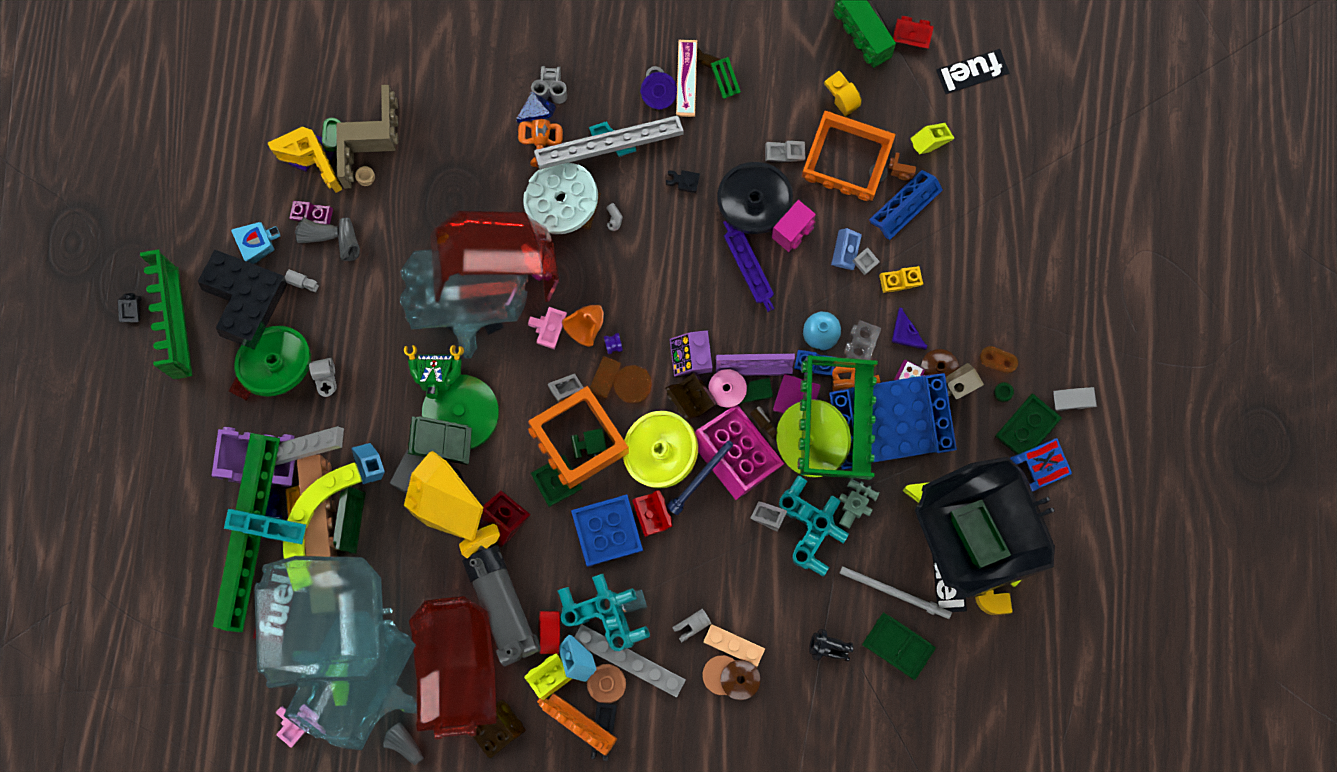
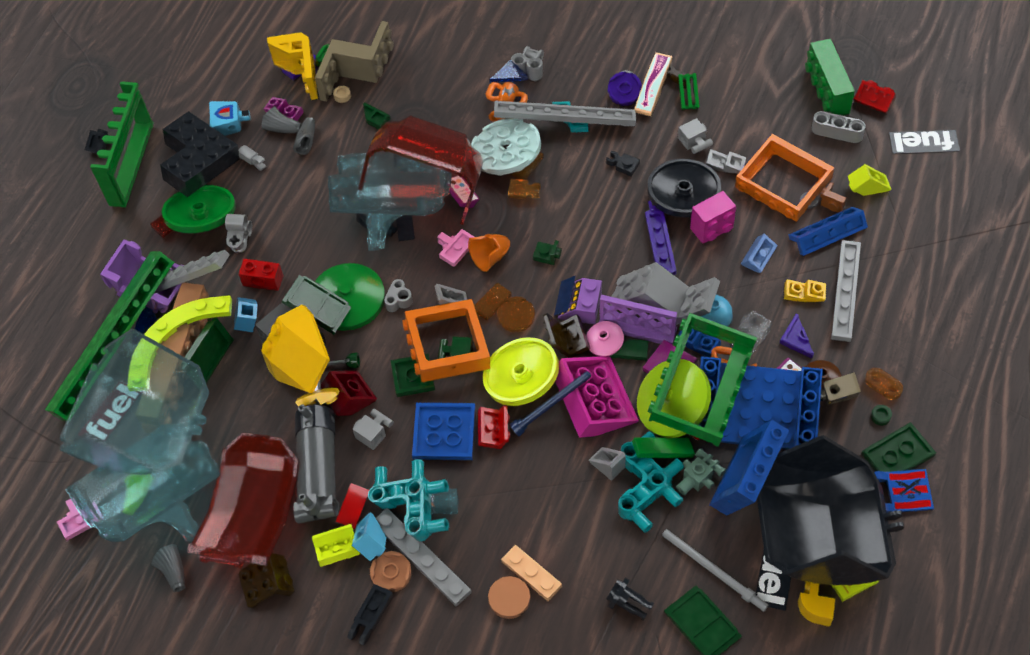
camera: 20 degrees right, 20 degrees down
teal slope [224,509,306,544] -> none
green torso [404,345,464,399] -> none
orange fence [537,693,617,756] -> none
dark purple wheel [604,333,623,355] -> none
light grey arm [606,203,623,231] -> none
light grey hinge [672,609,712,642] -> none
reddish brown dish [721,660,760,700] -> none
dark brown bar [750,406,777,439] -> none
yellow brick [824,71,861,117] -> none
light grey plate [852,247,880,275] -> none
dark green piece [950,500,1011,569] -> none
light grey slope [1053,387,1097,411] -> none
none -> red brick [239,259,283,291]
none -> dark green hinge [327,352,360,368]
none -> light grey brick [353,409,394,450]
none -> dark green tile [363,102,391,131]
none -> light grey piece [384,279,413,312]
none -> clear orange plate [508,179,541,199]
none -> dark green bracket [533,240,562,265]
none -> dark blue sticker [554,275,576,316]
none -> light grey bracket [610,262,720,325]
none -> green tile [632,437,695,458]
none -> light grey brick [678,118,713,154]
none -> blue piece [709,420,789,516]
none -> light grey beam [812,111,865,143]
none -> light grey plate [831,240,861,342]

